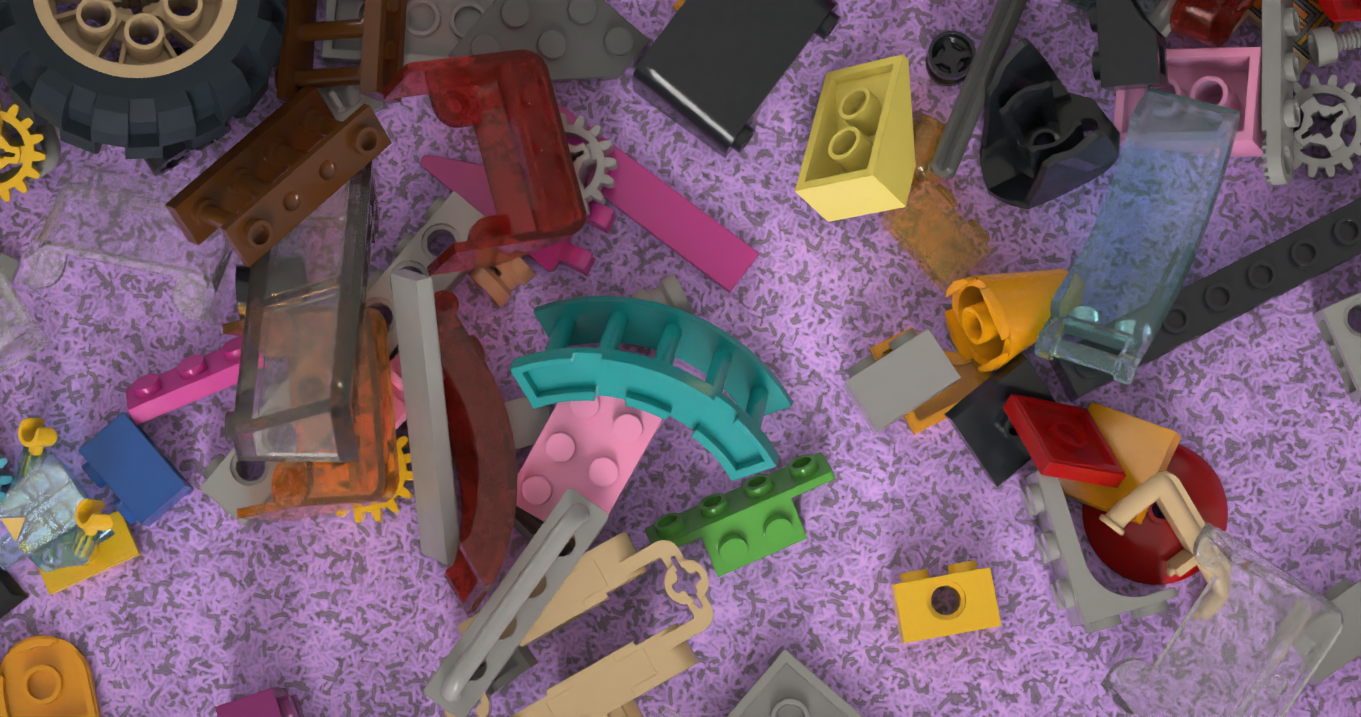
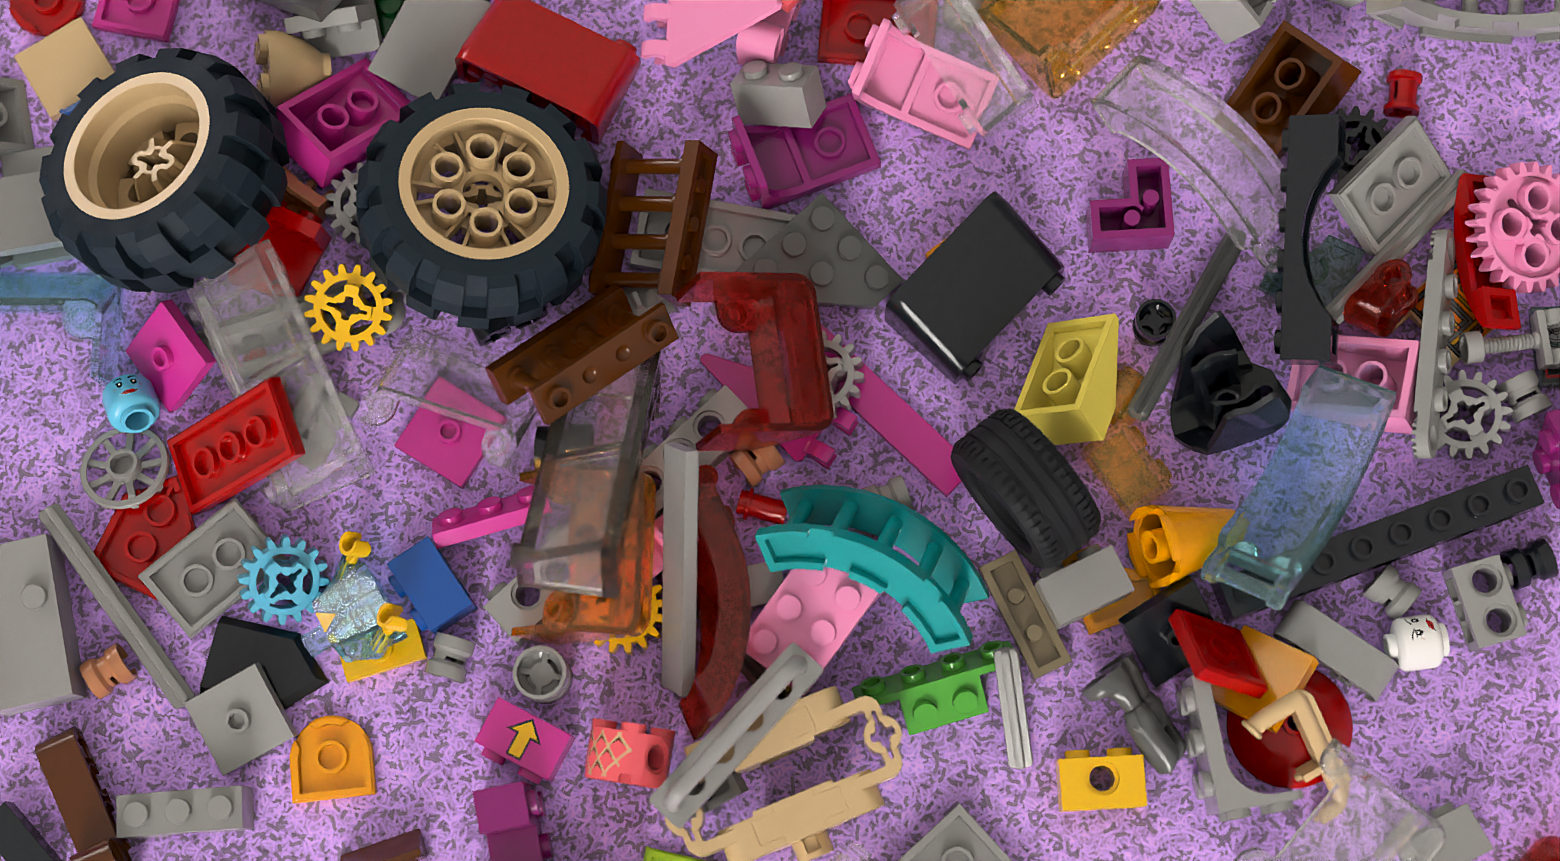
camera: 15 degrees right, 5 degrees down
none -> dark pink plate [394,379,507,489]
none -> light grey wheel [424,632,476,684]
none -> dark pink brick [474,697,576,785]
none -> light grey wheel [513,646,573,704]
none -> coral brick [584,718,676,789]
none -> red pin [736,488,787,524]
none -> black tyre [950,409,1101,569]
none -> dark tan plate [978,550,1072,680]
none -> light grey axle [993,647,1033,769]
none -> dark grey piece [1081,652,1187,774]
none -> light grey beam [1273,599,1399,702]
none -> light grey wheel [1362,563,1422,620]
none -> white head [1383,614,1450,672]

